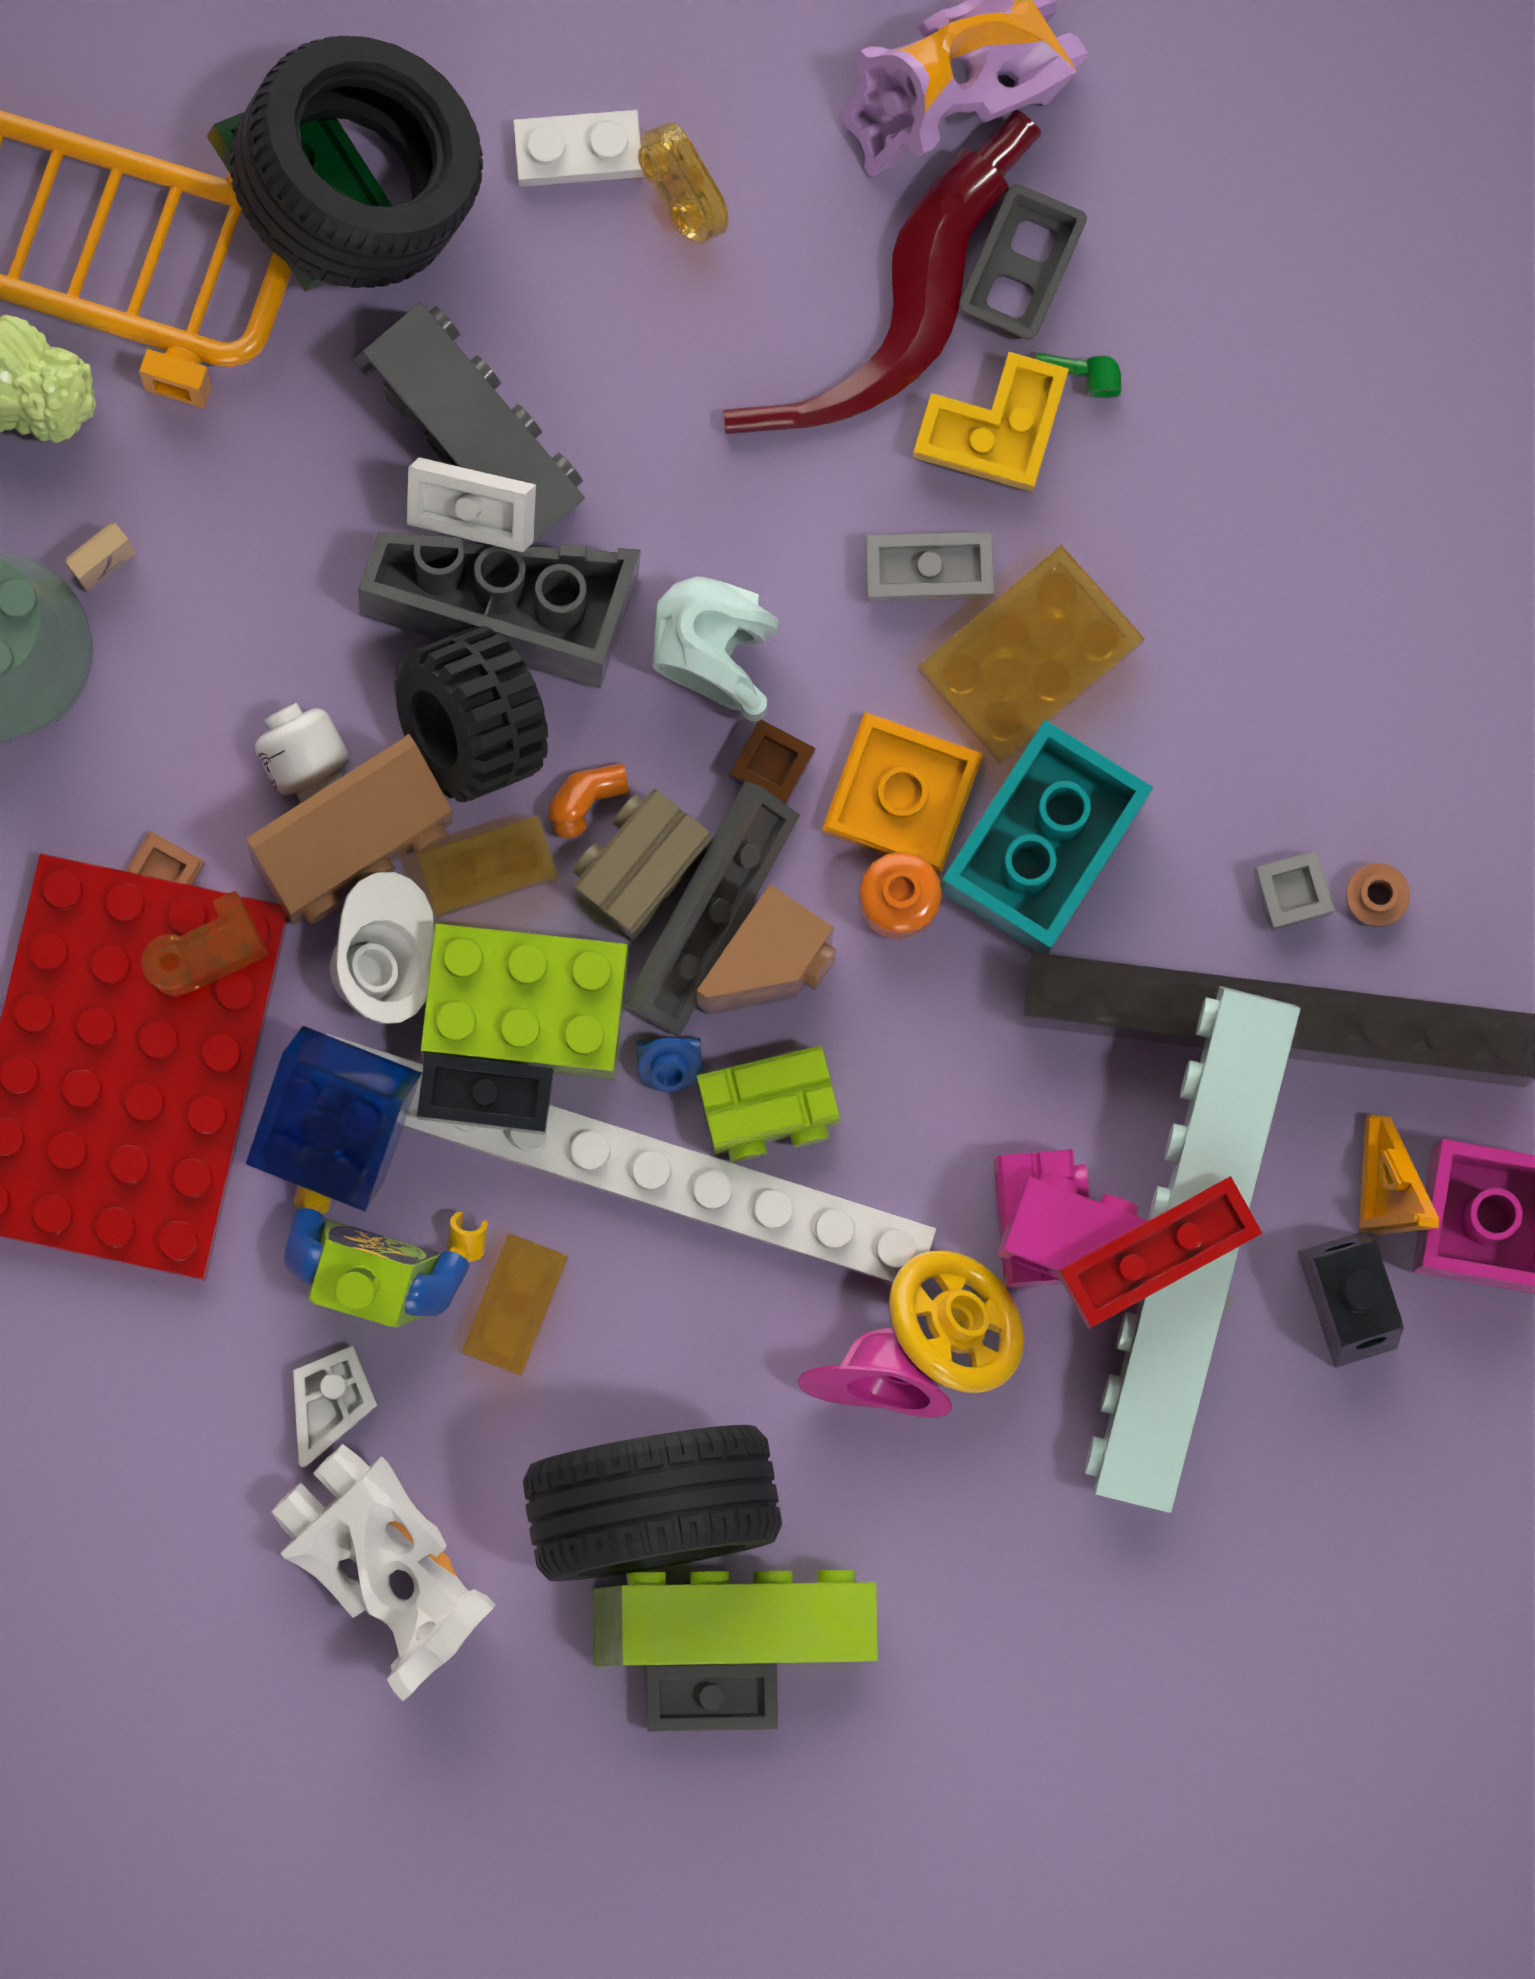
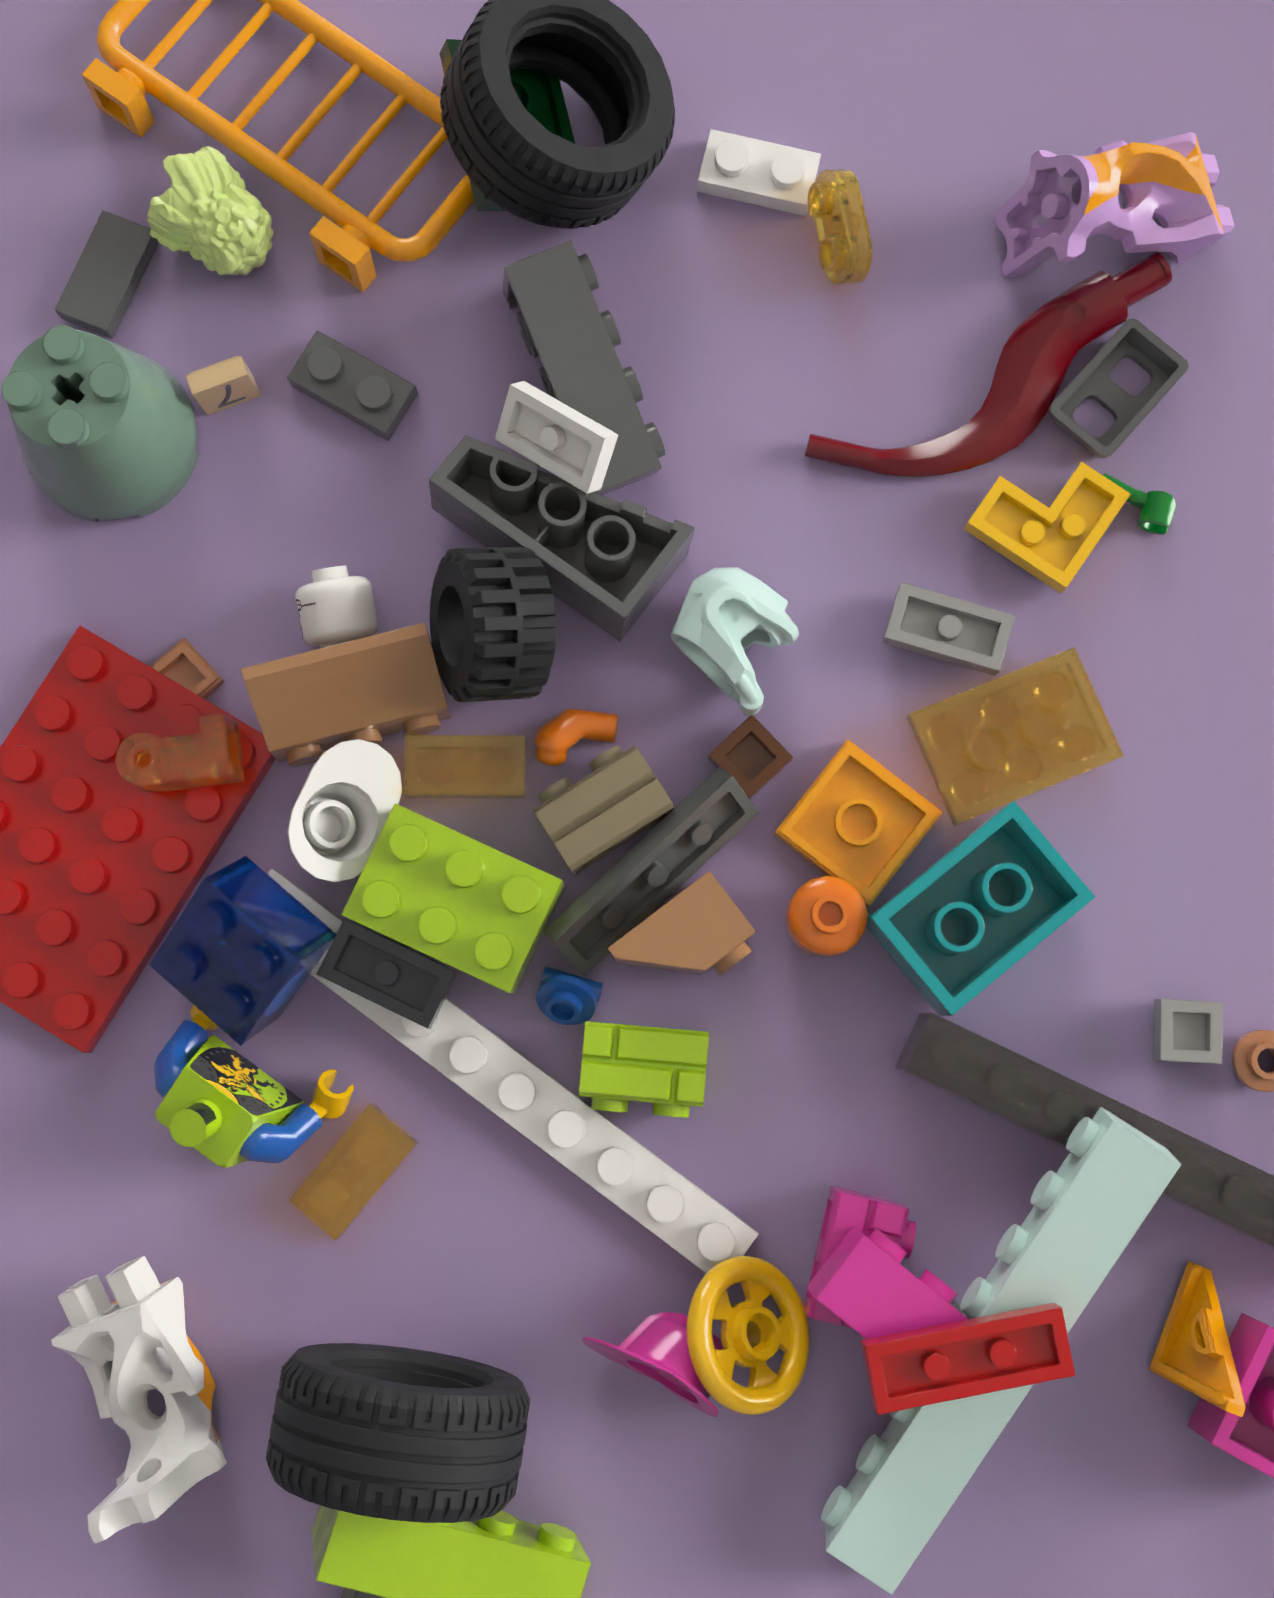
camera: 25 degrees right, 0 degrees up
white piece [293,1346,378,1468] -> none
black torso [1298,1233,1404,1368] -> none
none -> dark grey plate [287,330,418,441]

